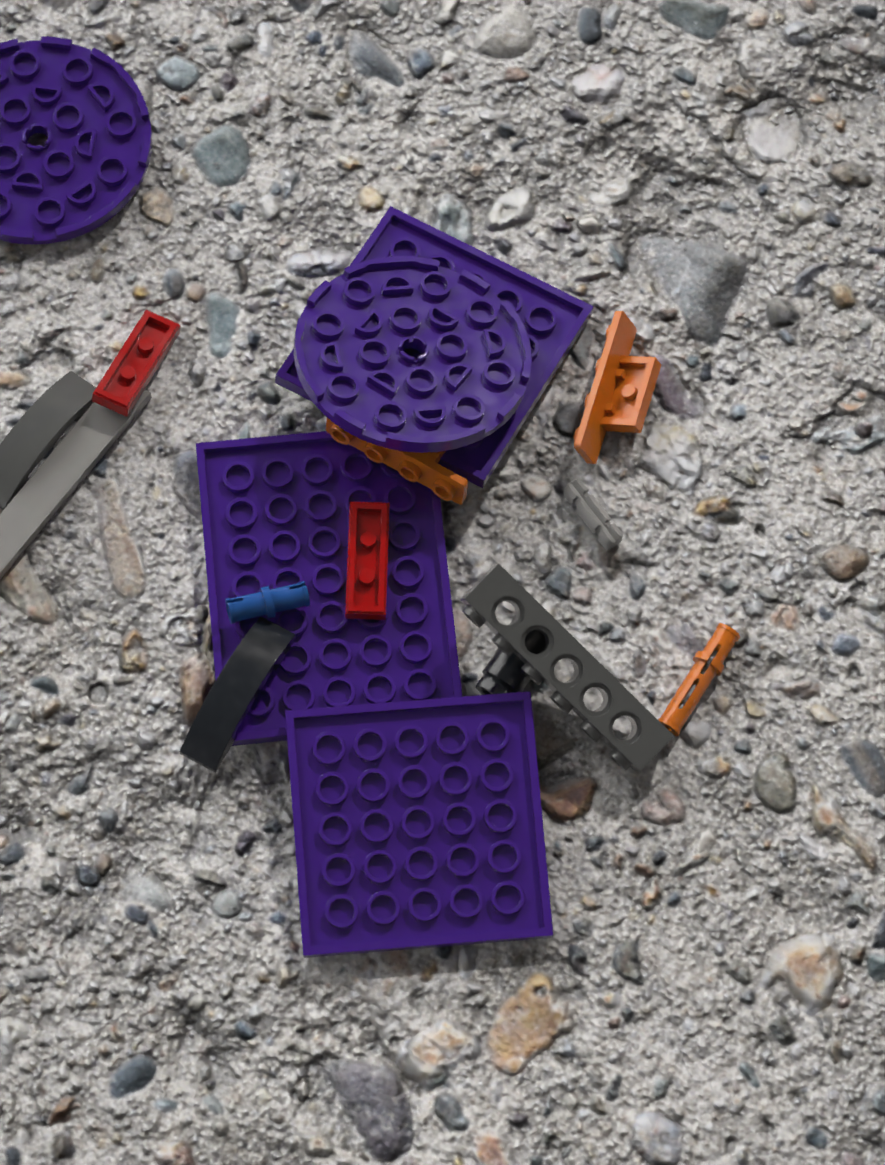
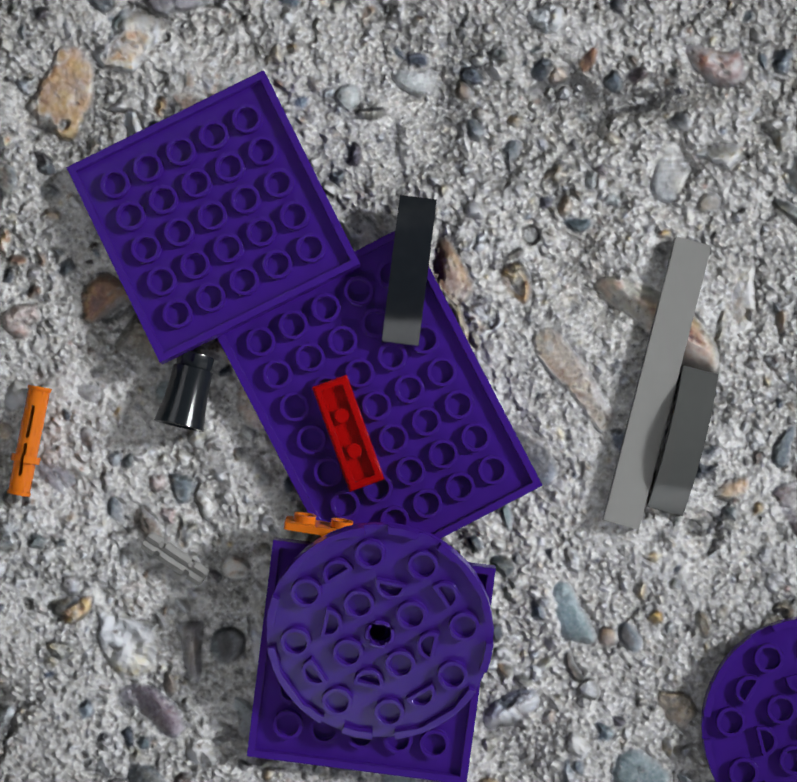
camera: 160 degrees right, 20 degrees up
red tile [92,309,181,417] -> none
blue pin [225,581,310,624] -> none
dark grey brick [460,563,674,772] -> none
orange bracket [574,311,661,464] -> none

